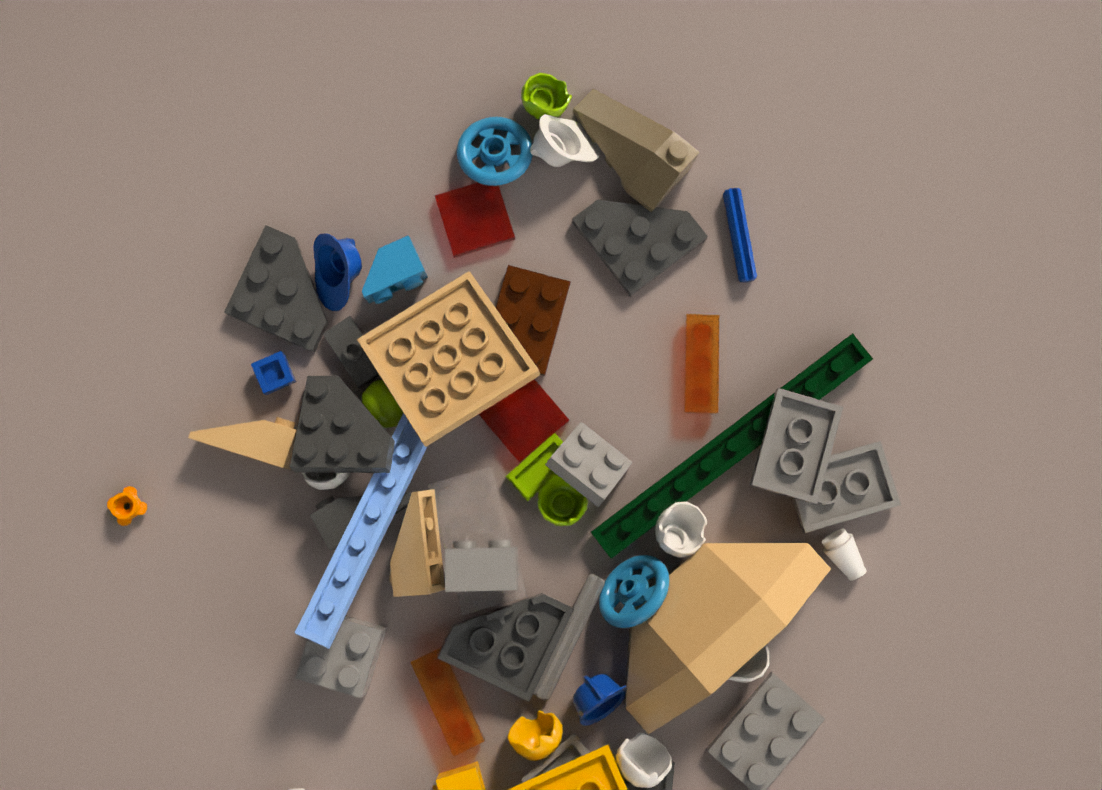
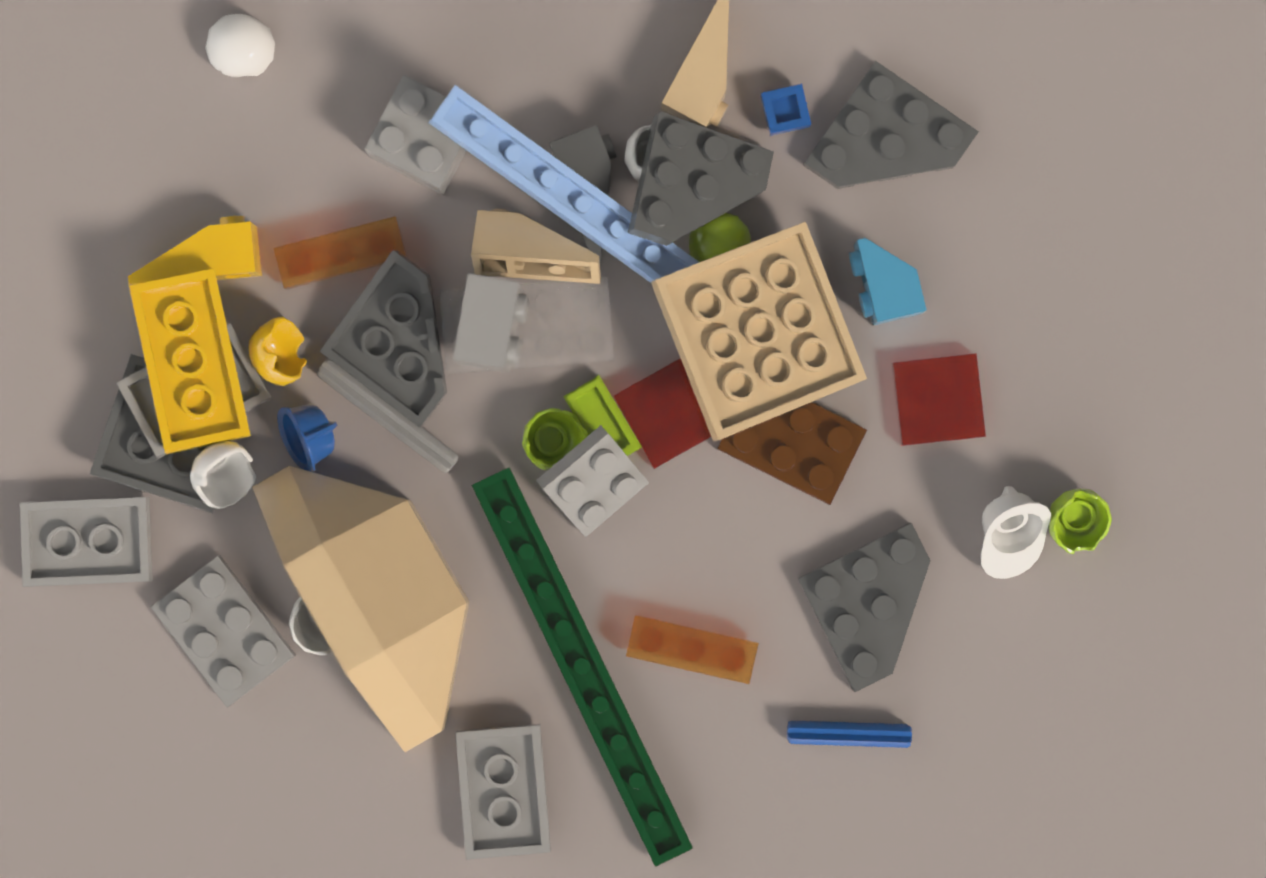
camera: 100 degrees right, 5 degrees up
blue piece [313,233,362,311] -> none
dark grey plate [323,316,380,389] -> none
dark azure plate [457,117,533,186] -> none
dark tan wedge [573,89,699,213] -> none
dark azure plate [599,555,670,628] -> none
white hair [655,501,707,558] -> none
light grey plate [750,388,843,504] -> none
white cone [821,528,867,581] -> none

